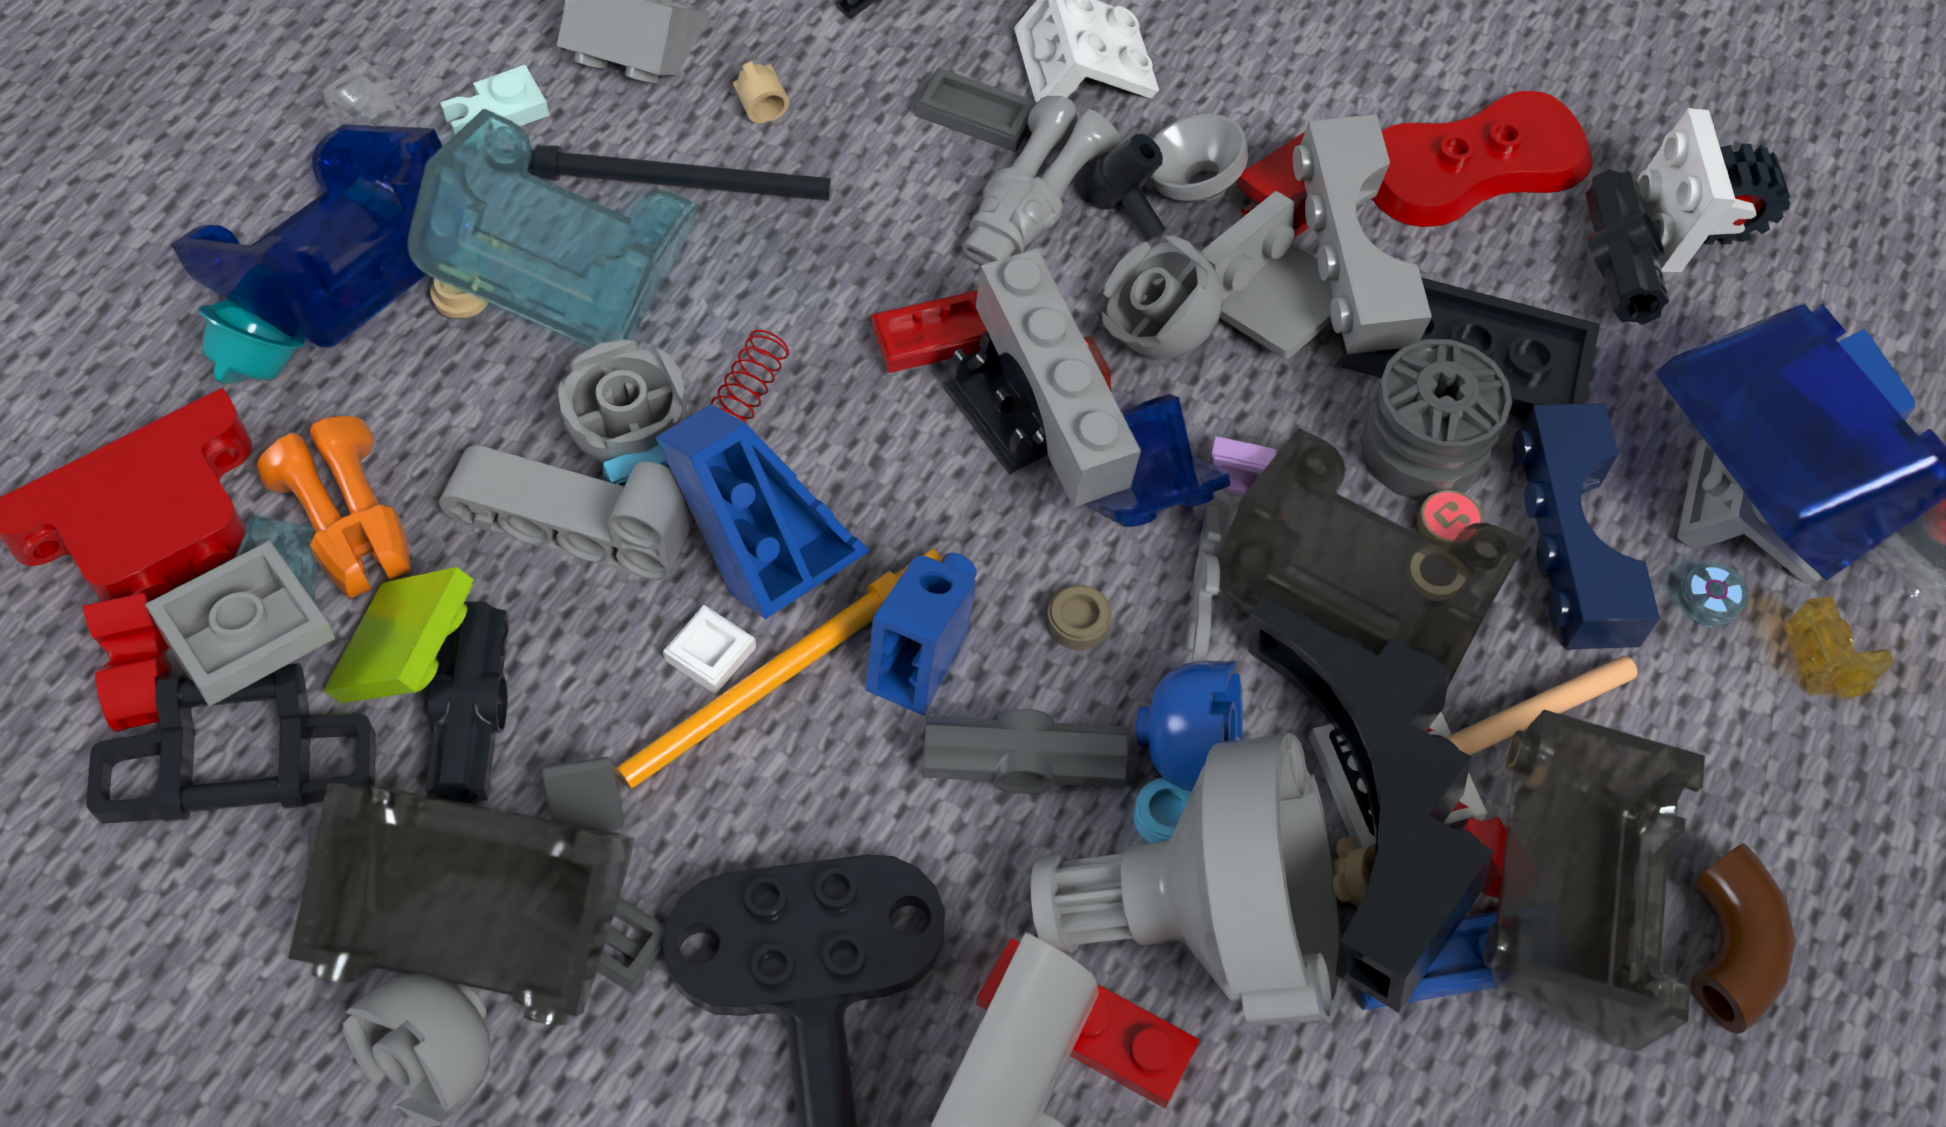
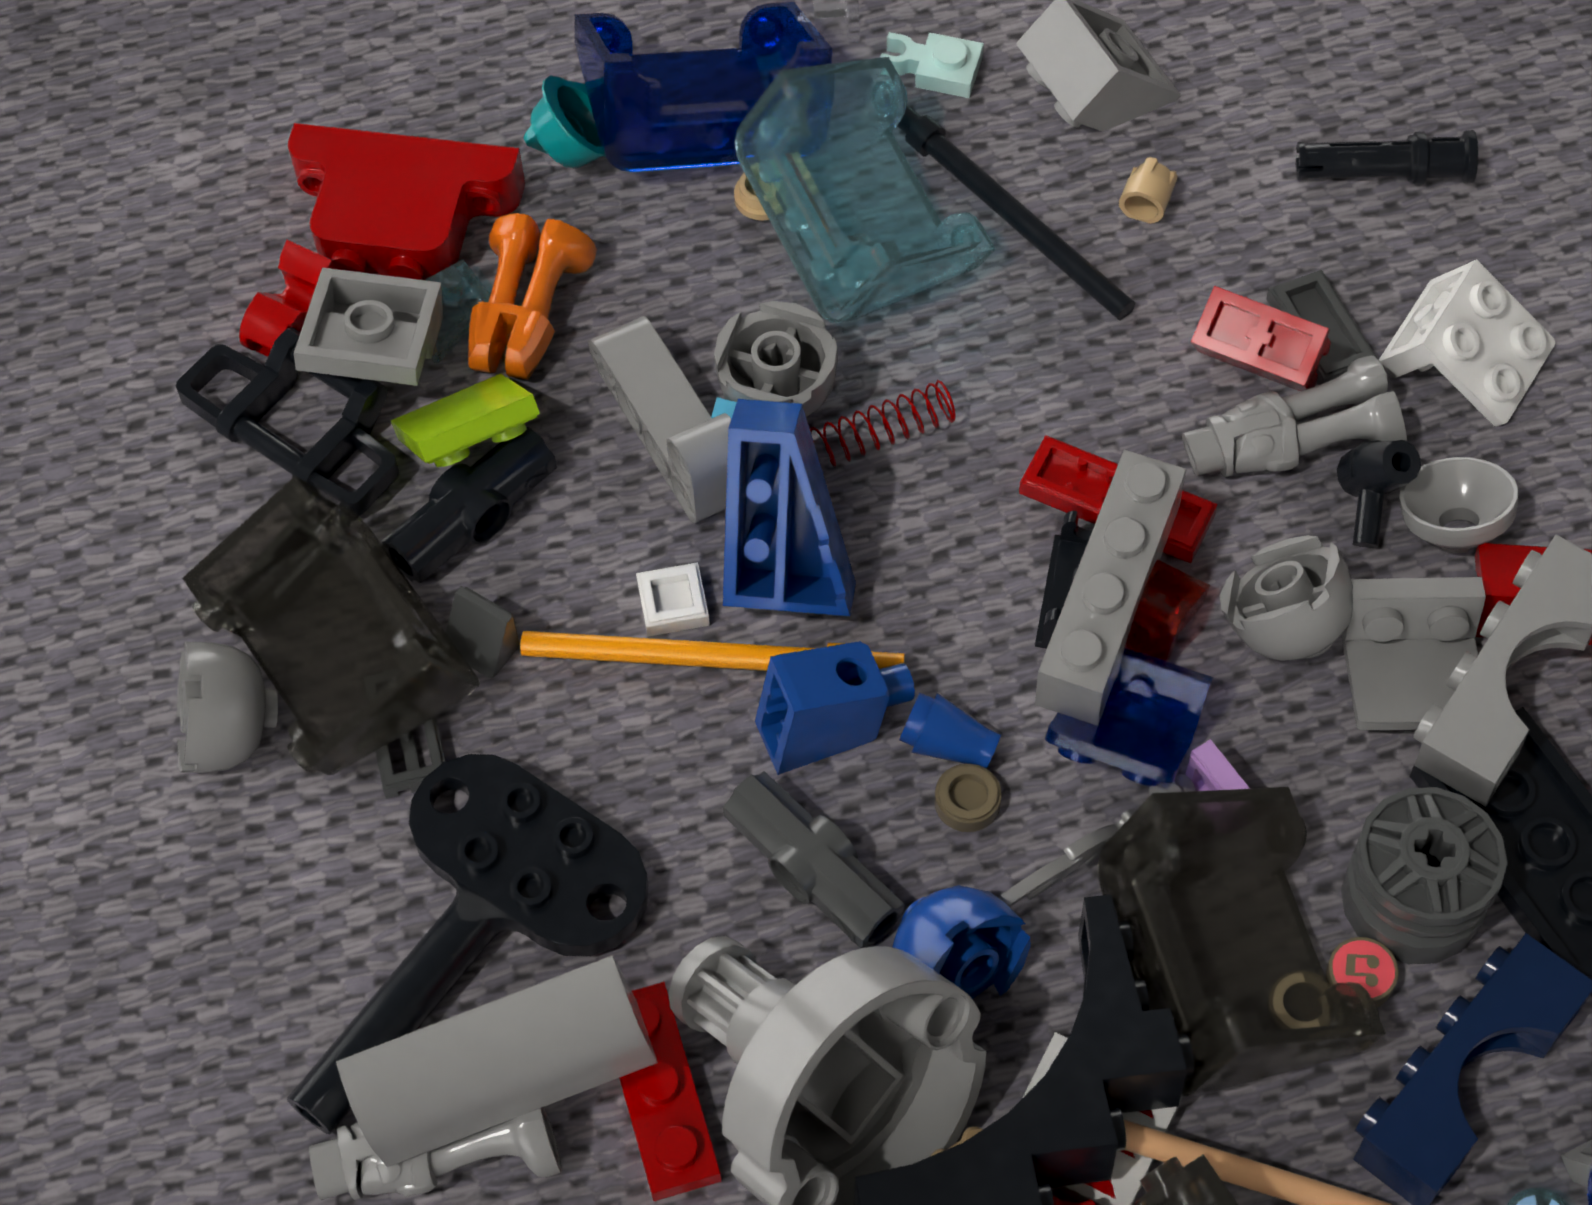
camera: 50 degrees right, 0 degrees up
none -> blue cone [899,692,1001,769]
none -> hinge [1191,285,1331,392]

